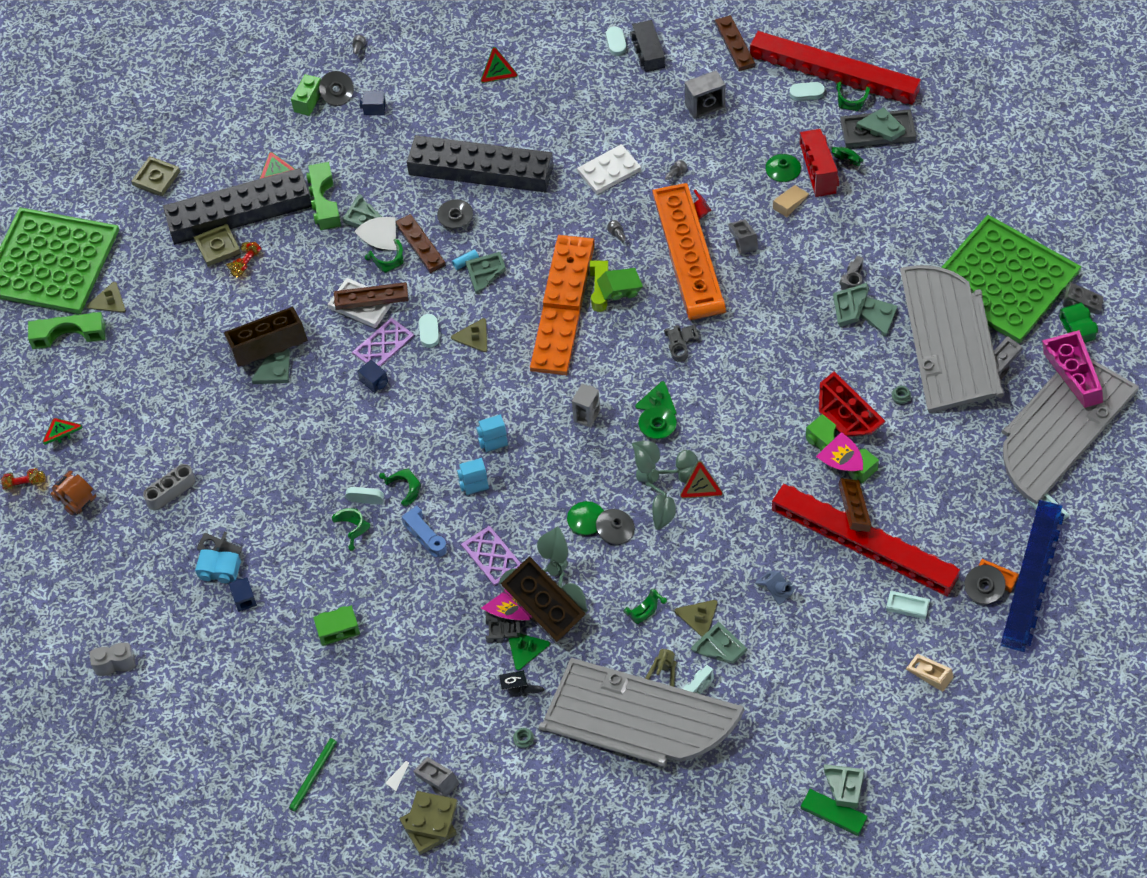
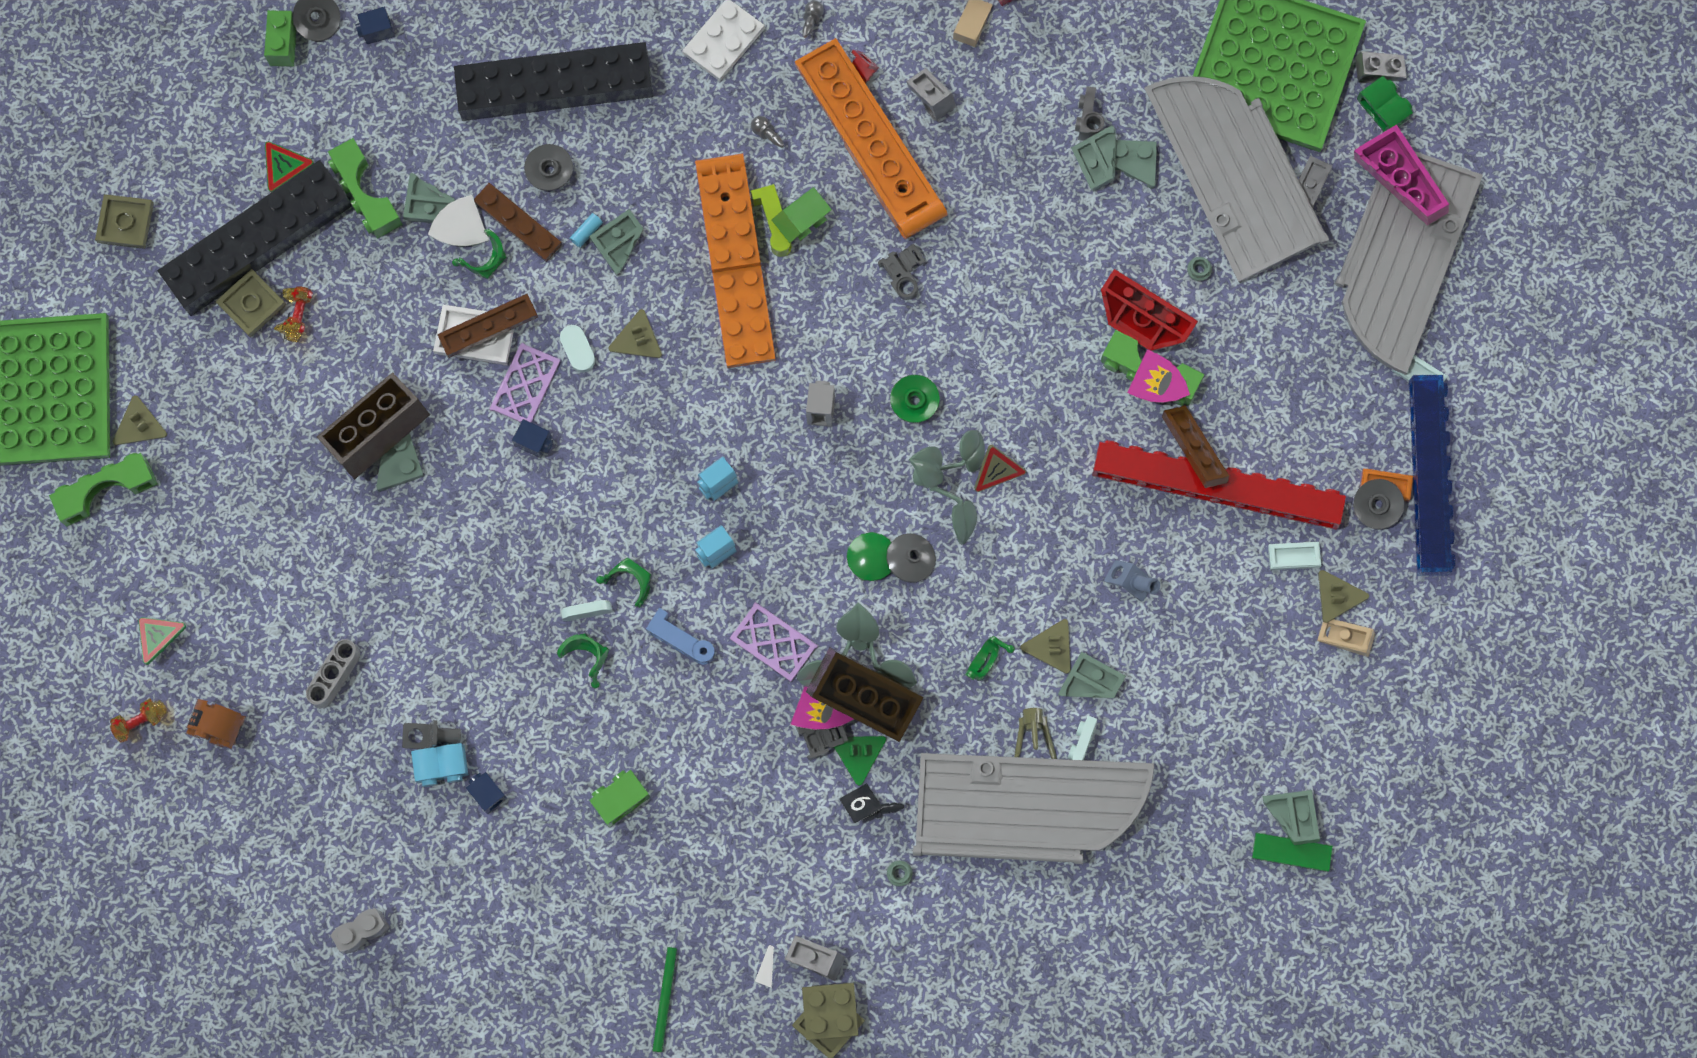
camera: 20 degrees left, 20 degrees up
green piece [635,381,676,415] -> none
none -> olive piece [1318,570,1369,623]

